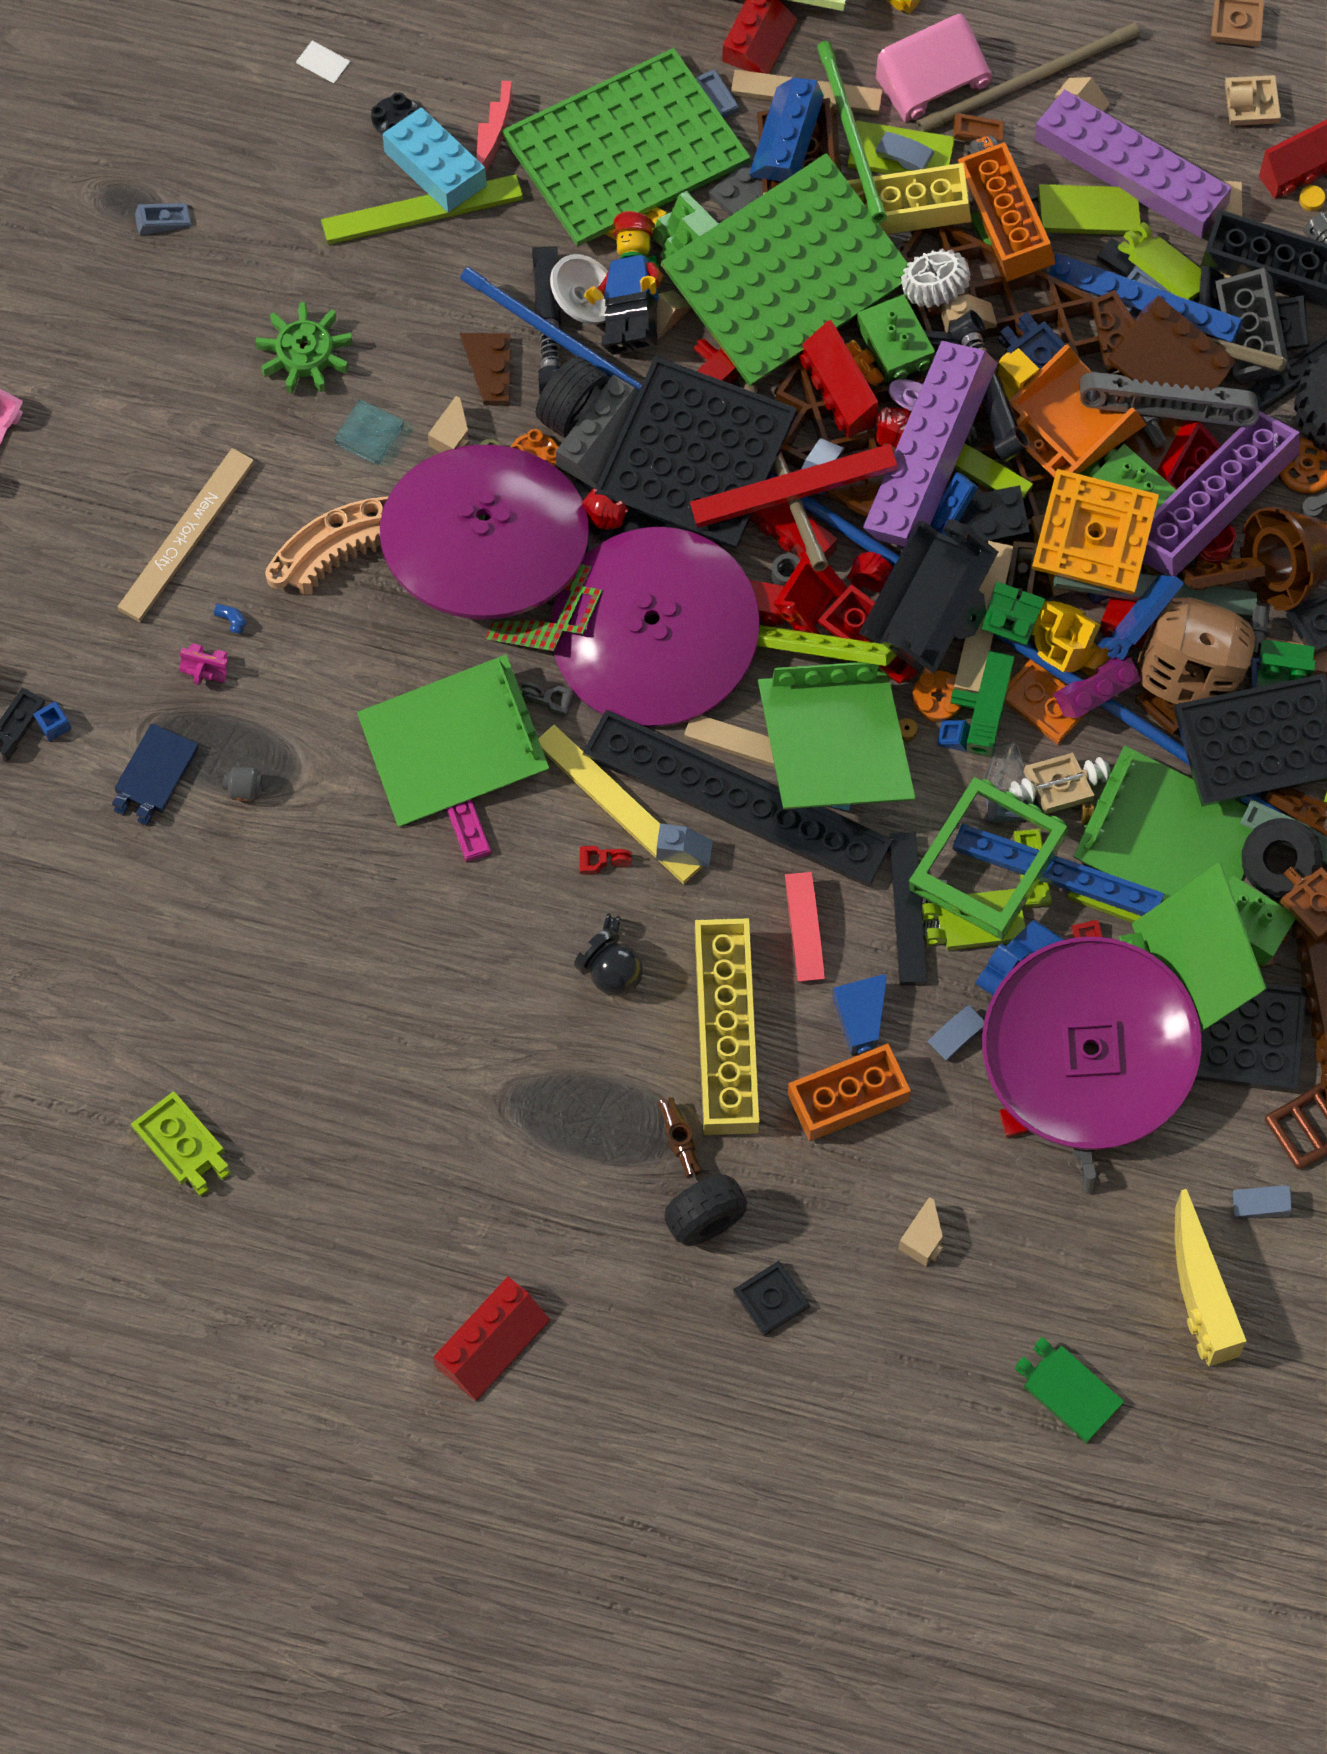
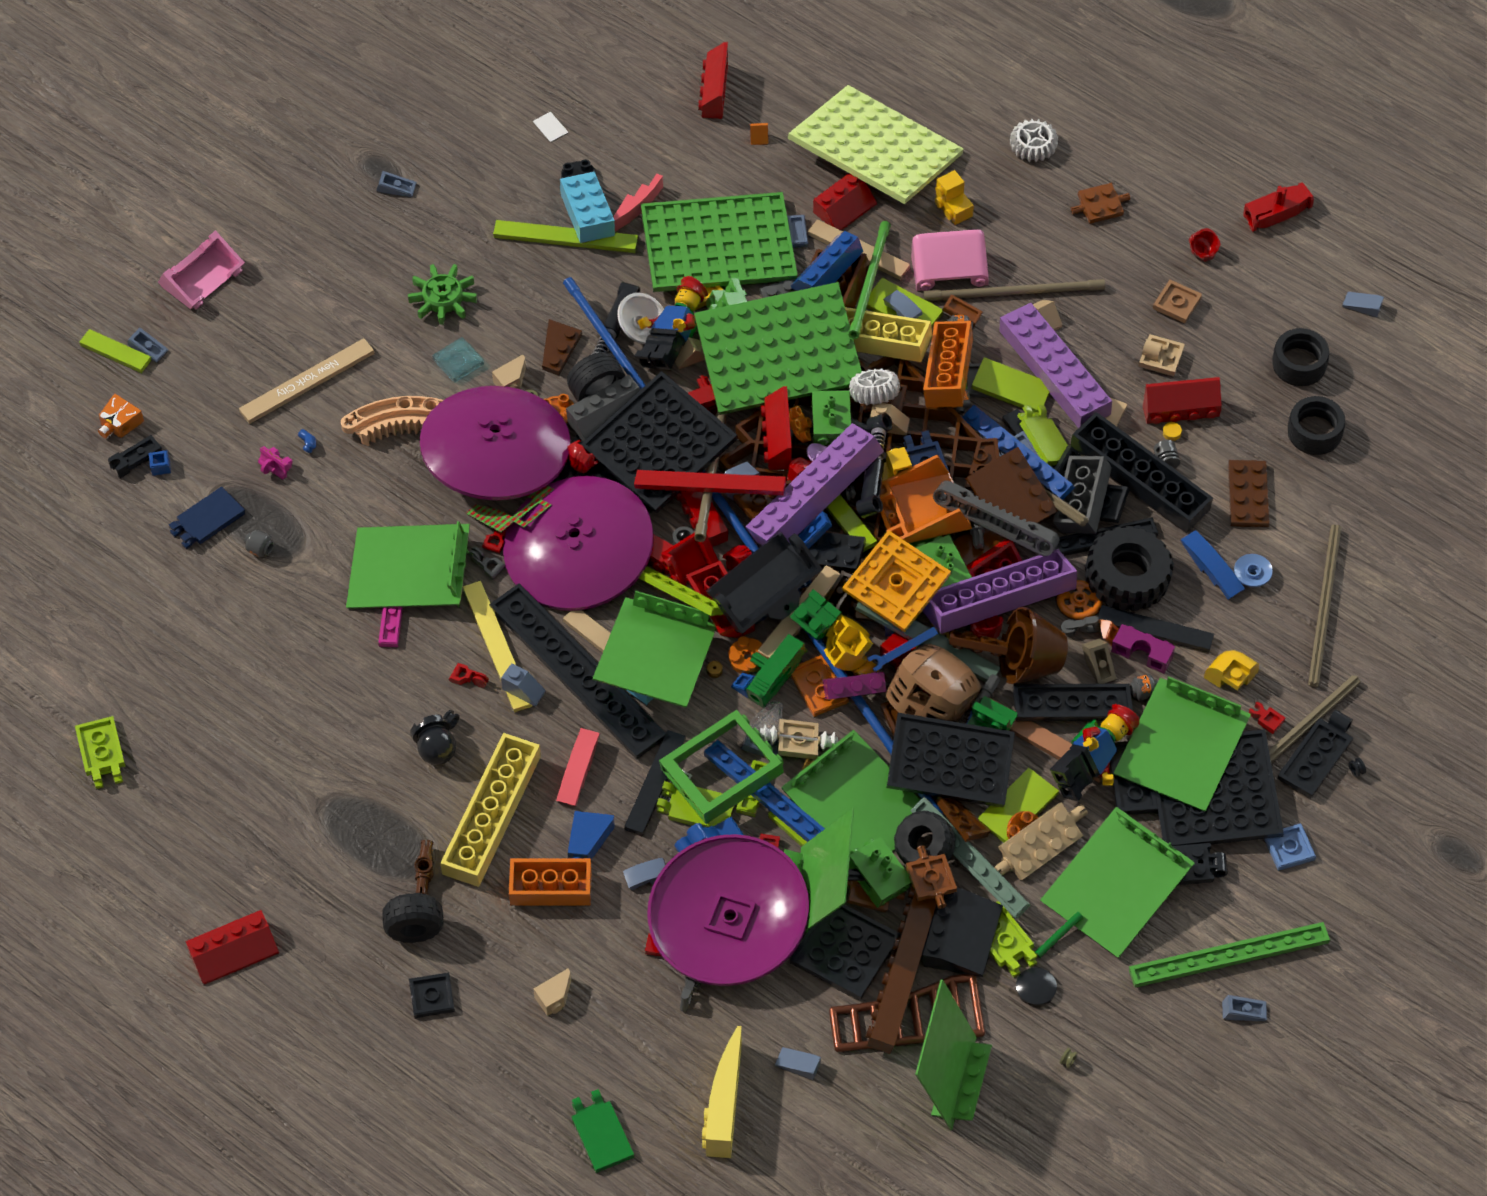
camera: 25 degrees right, 10 degrees down
none -> red piece [482,527,508,554]

